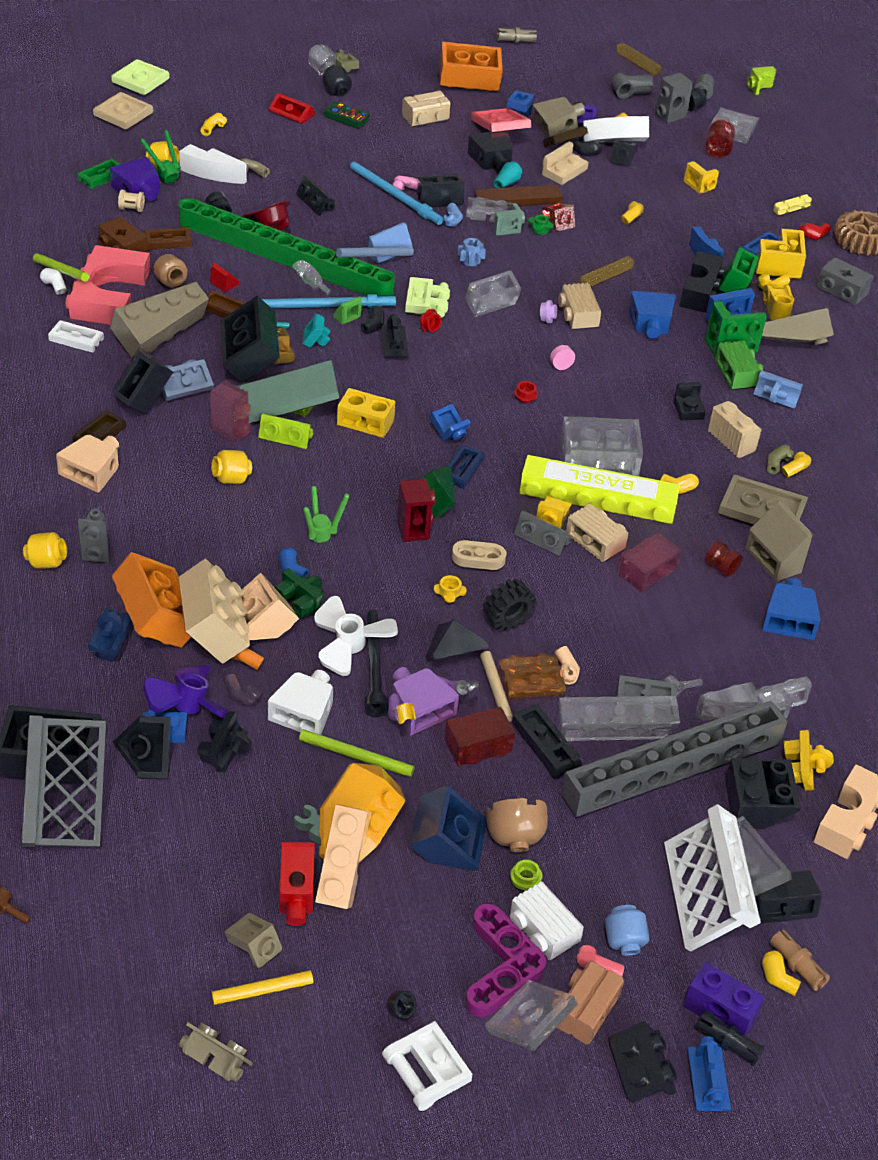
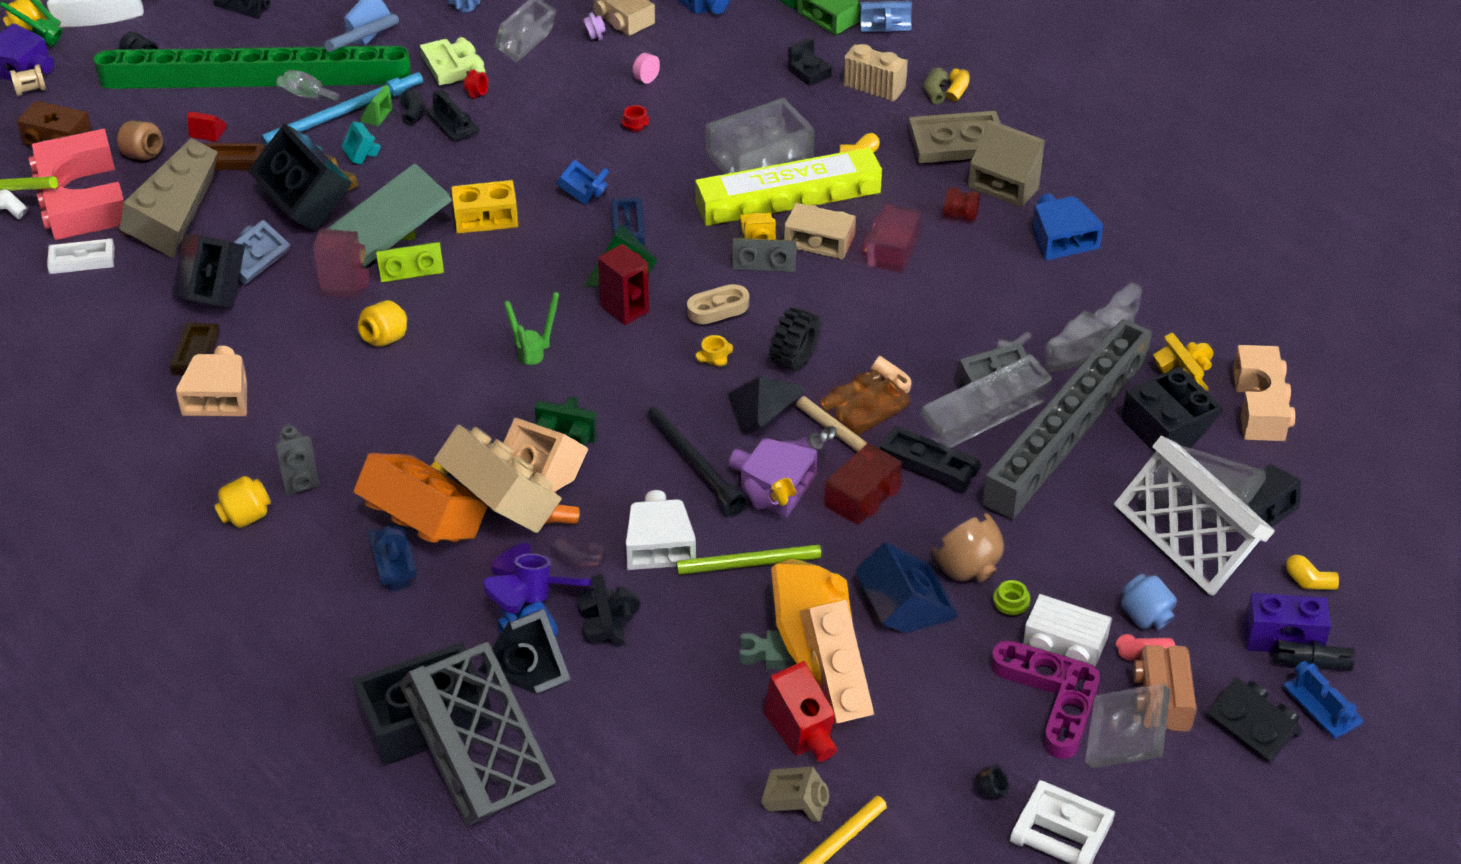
camera: 25 degrees left, 0 degrees up
reddish brown tile [144,227,192,250] -> none
dark red piece [241,201,290,231] -> none
blue arm [279,547,309,578] -> none
white piece [314,596,398,676] -> none
medium nougat pin [770,930,830,991] -> none

